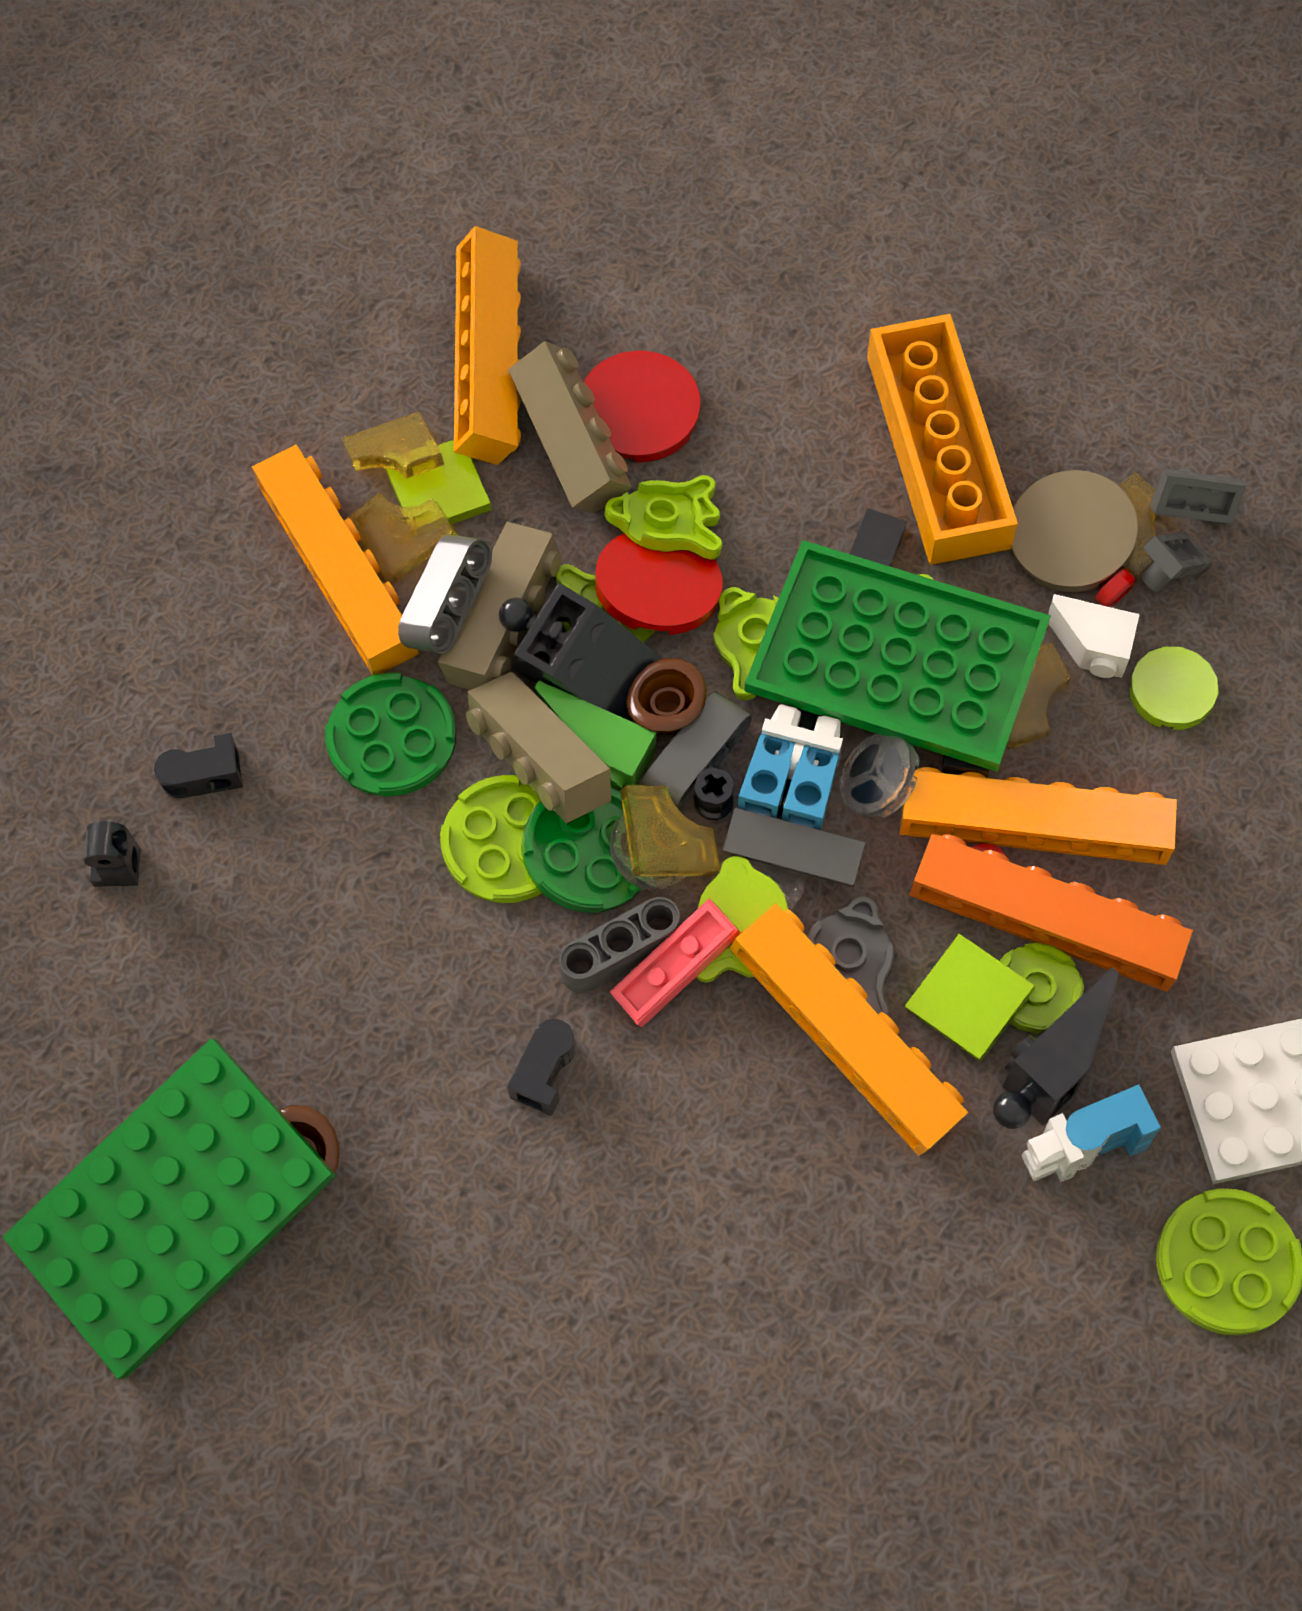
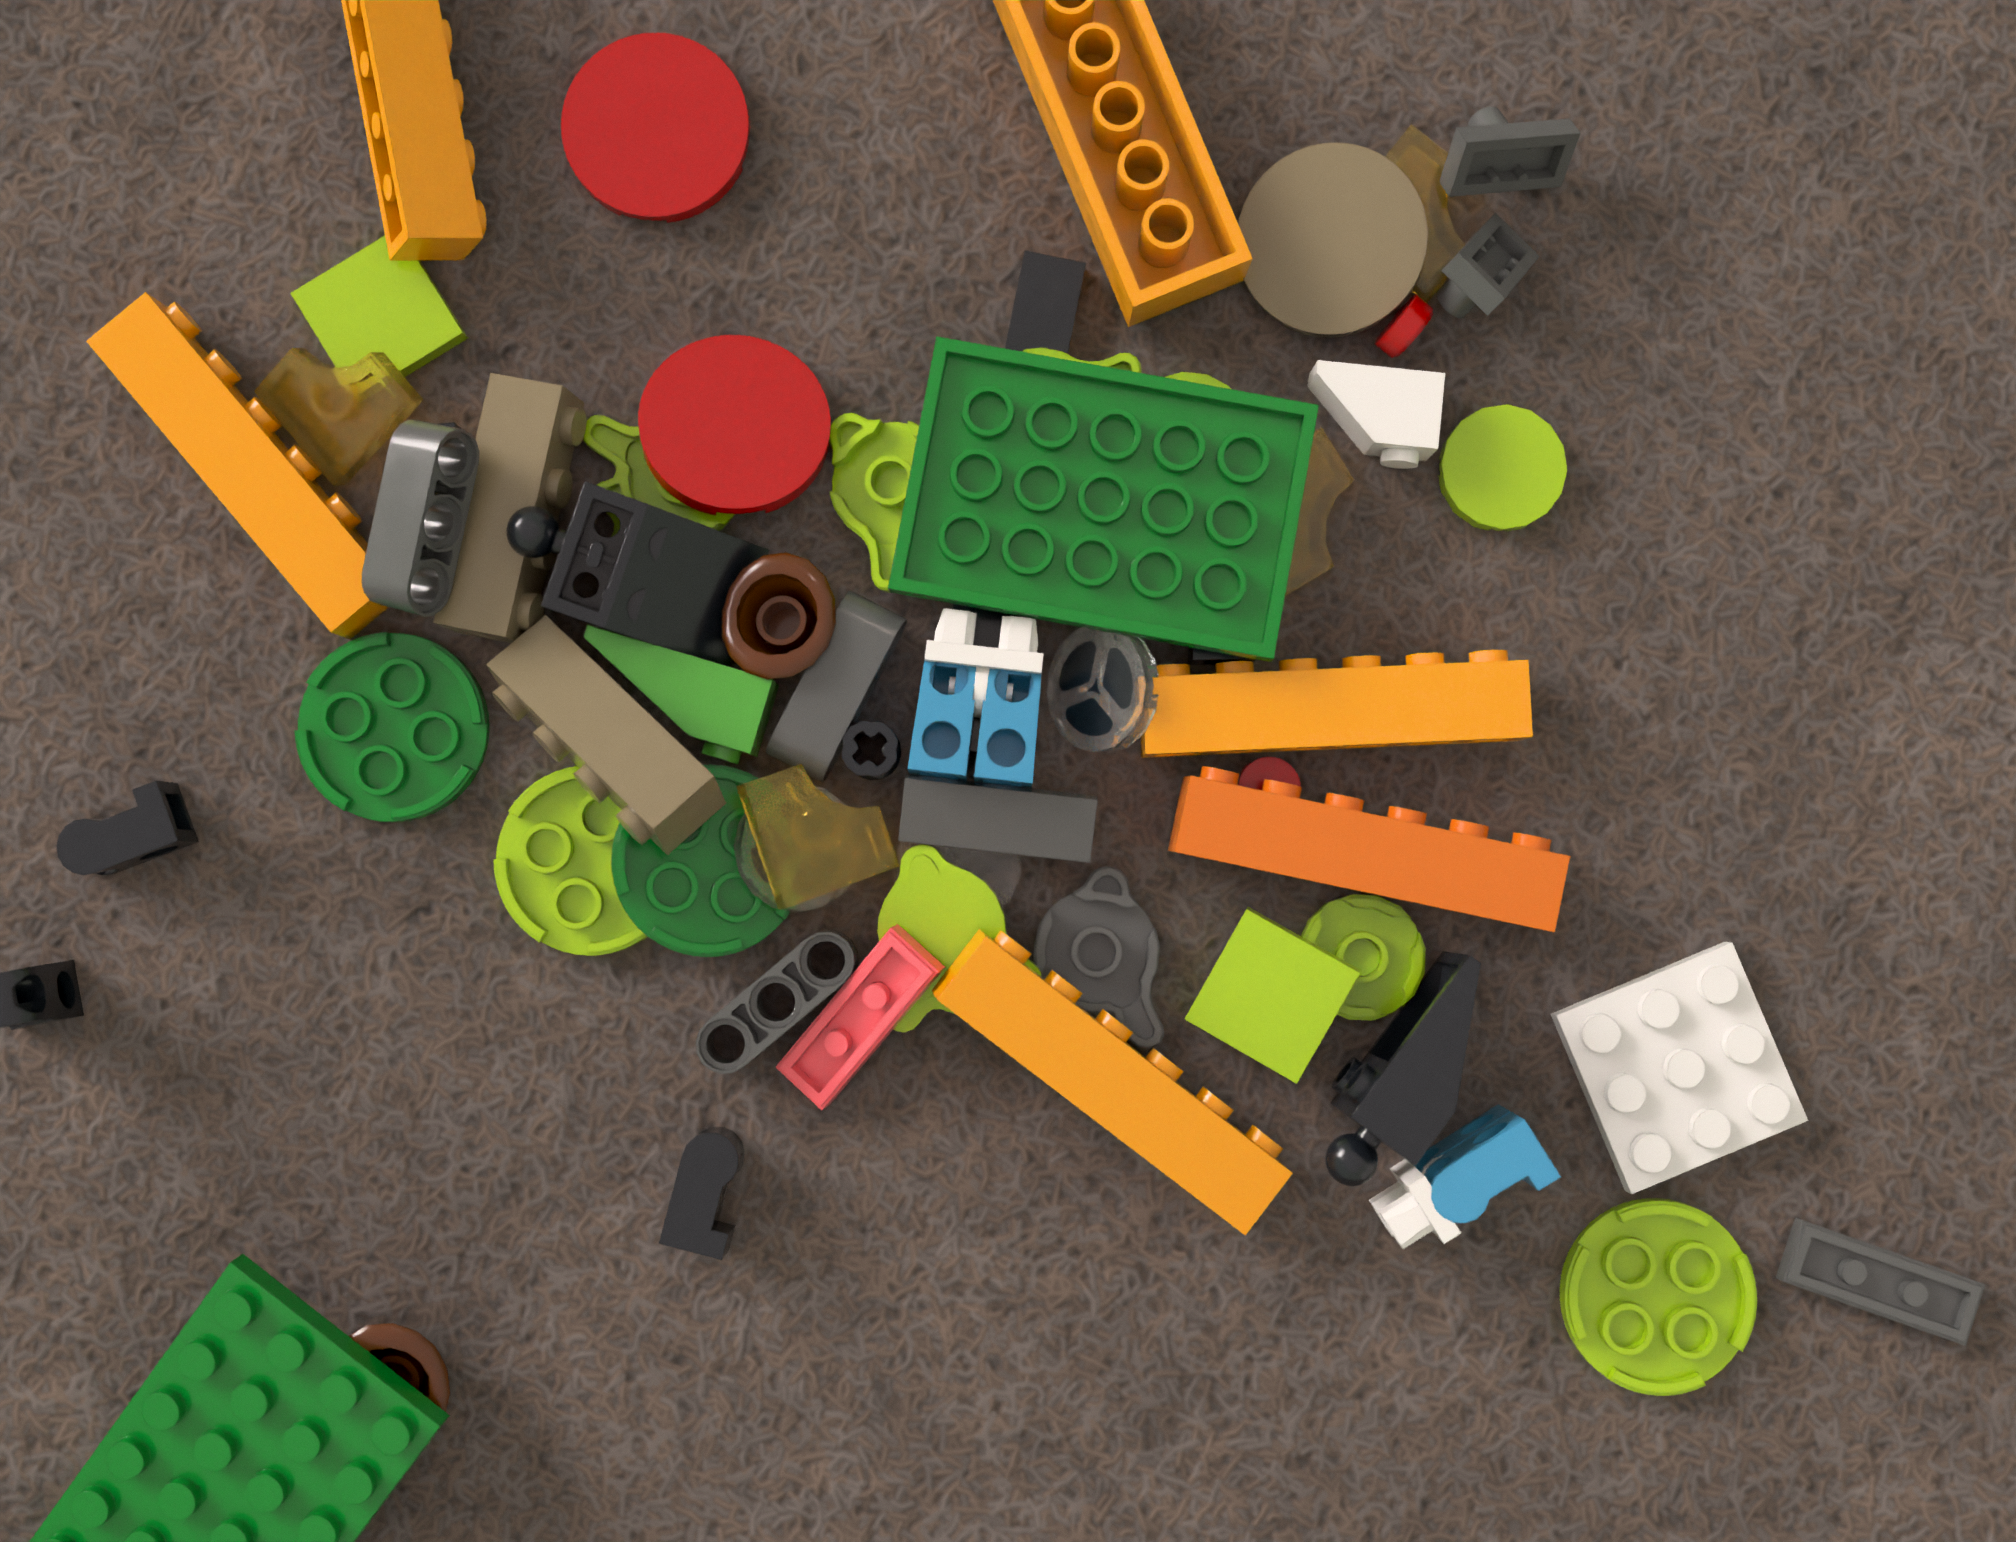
camera: 15 degrees left, 20 degrees up
clear yellow tile [342,411,444,478] -> none
dark tan brick [508,341,632,514] -> none
lime tile [604,475,723,559] -> none

